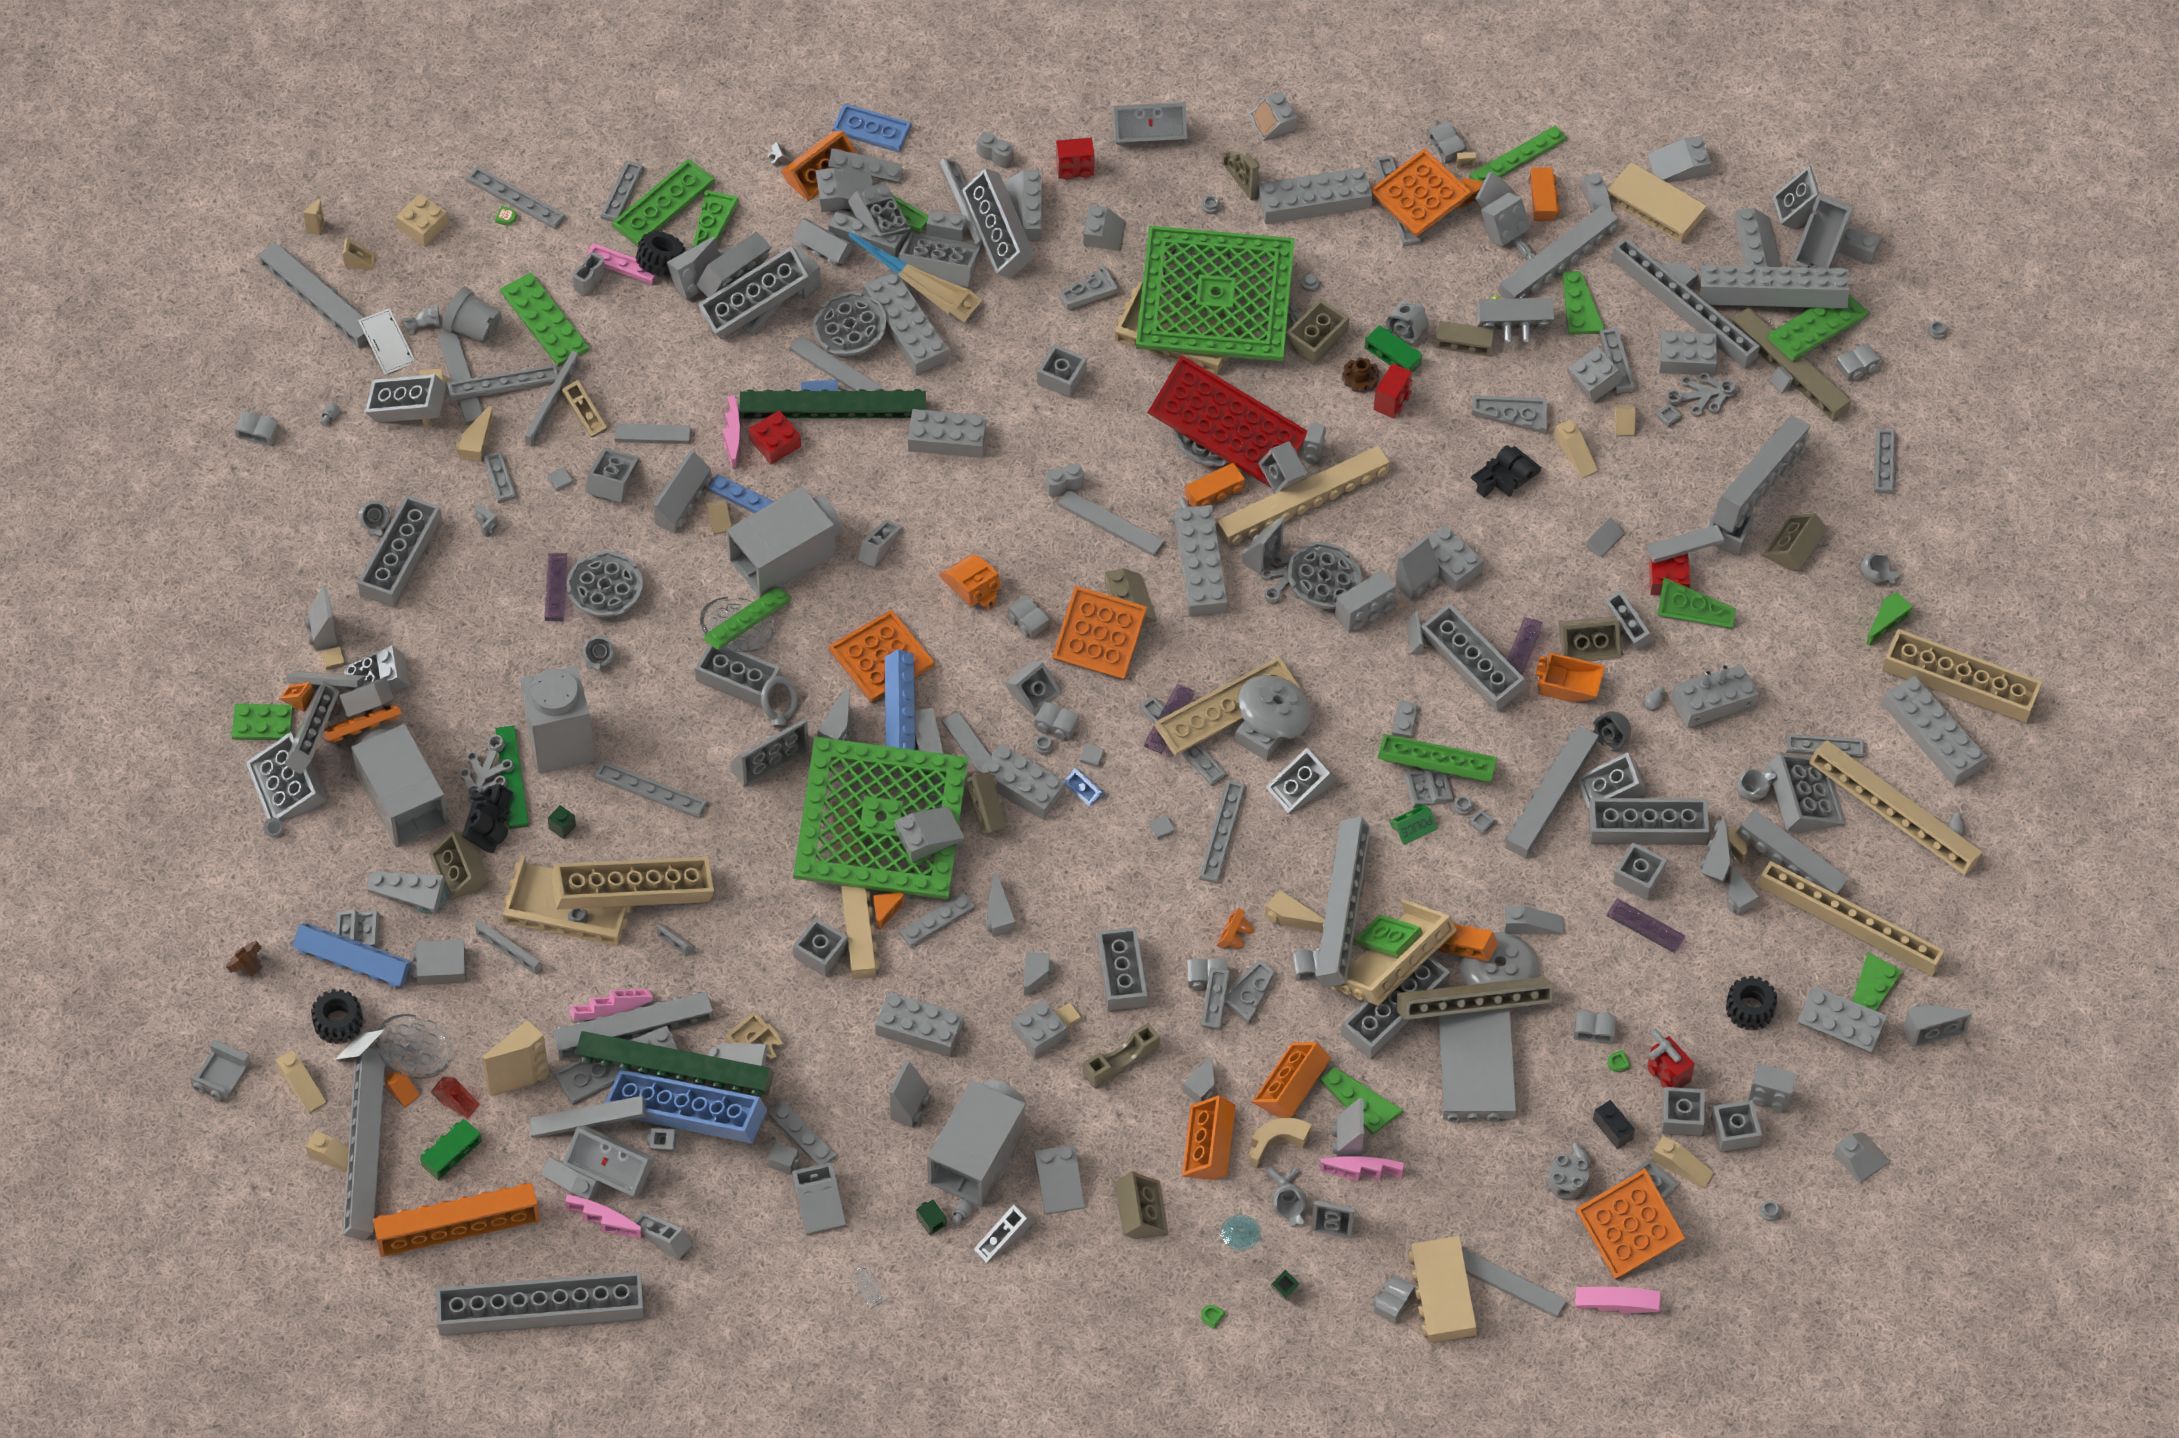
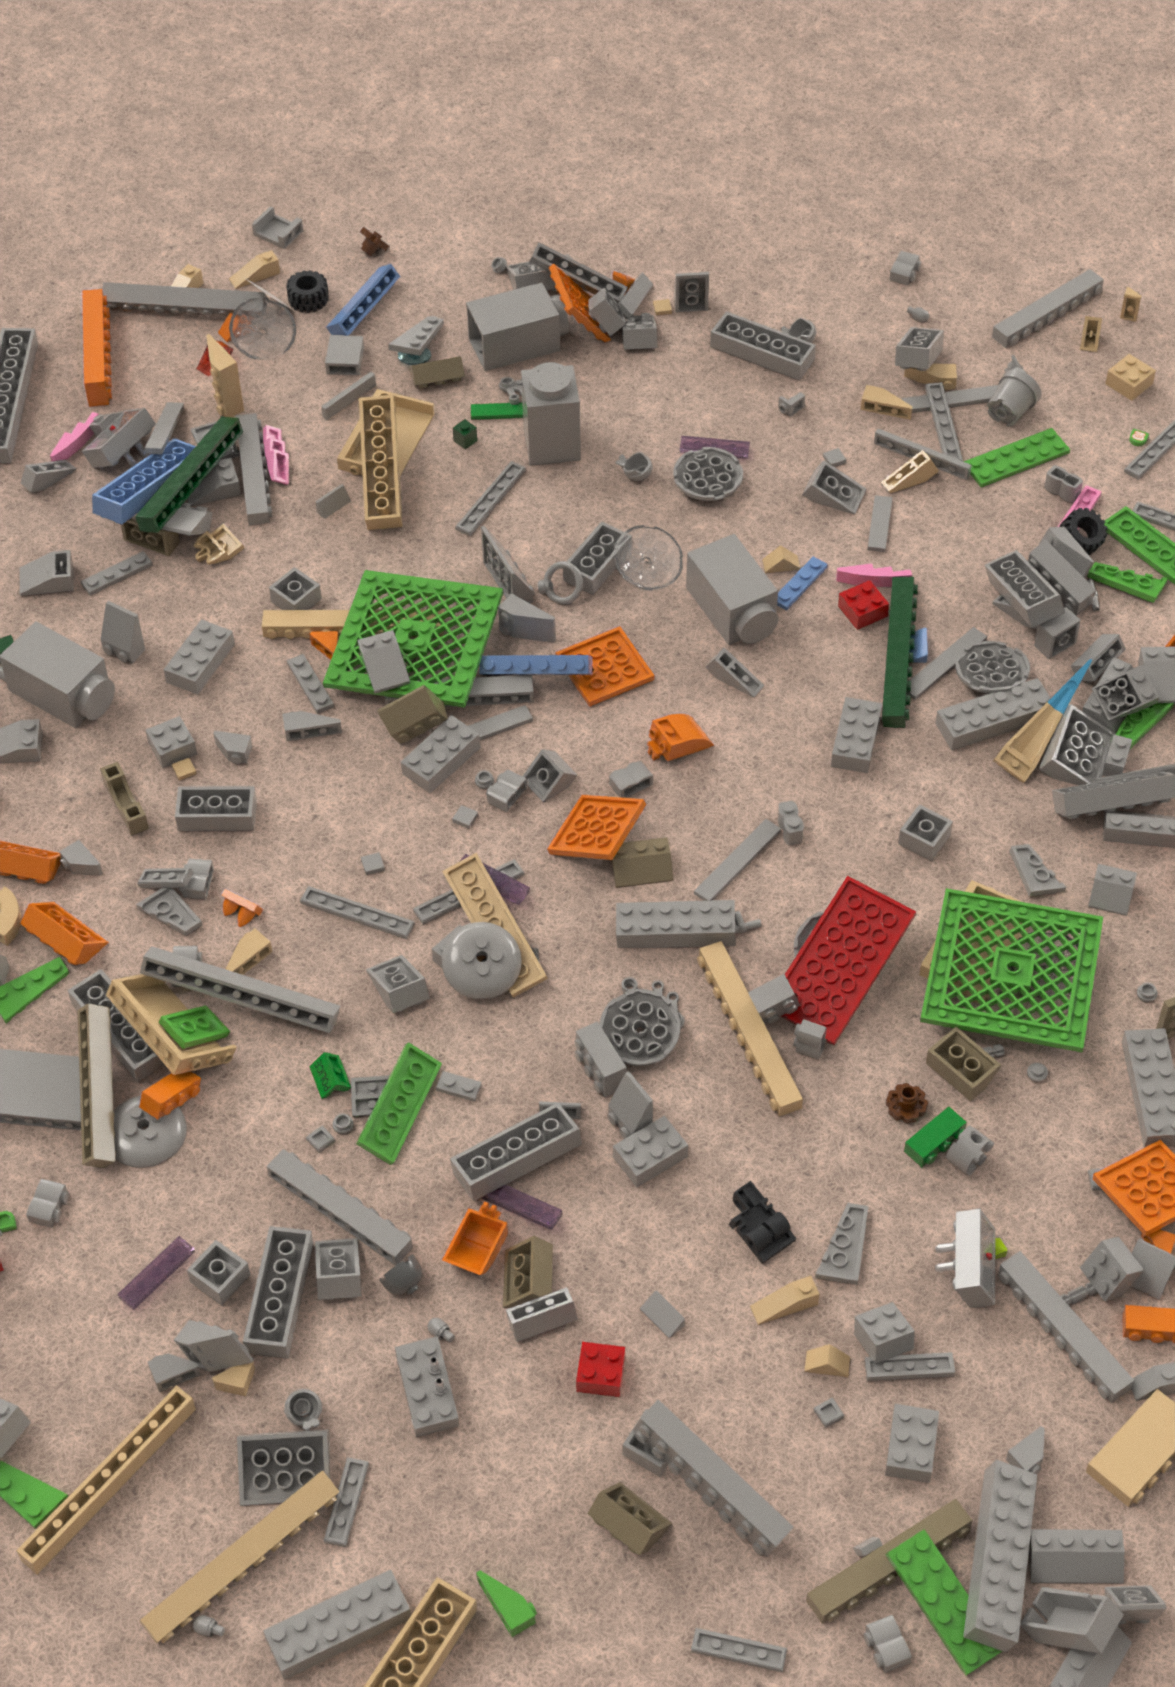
camera: 100 degrees right, 5 degrees down
bright green plate [232,704,293,740] -> none
light grey slope [336,909,380,948] -> none
white sticker [358,308,415,375] -> none
green brick [420,1119,482,1181] -> none
black plate [462,784,513,853] -> none
light grey tile [483,451,516,503] -> none
light grey slope [653,450,713,533] -> none
bright green plate [704,587,791,650] -> none
light grey brick [768,1142,801,1175] -> none
medium blue slope [1064,768,1106,807] -> none
orange brick [1185,463,1245,507] -> none
light grey slope [1241,517,1284,574] -> none
red brick [1373,363,1413,418] -> none
dark tan brick [1435,321,1494,357] -> none
light grey slope [1504,906,1563,934] -> none
bright green wing [1562,271,1605,335] -> none
light grey brick [1611,237,1760,369] -> none
light grey tile [1646,525,1724,563] -> none
bright green wing [1657,577,1736,628] -> none
light grey plant [1666,373,1736,417] -> none
black tyre [1726,976,1777,1030] -> none
light grey brick [1736,809,1848,894] -> none
light grey hat [1861,552,1899,584] -> none

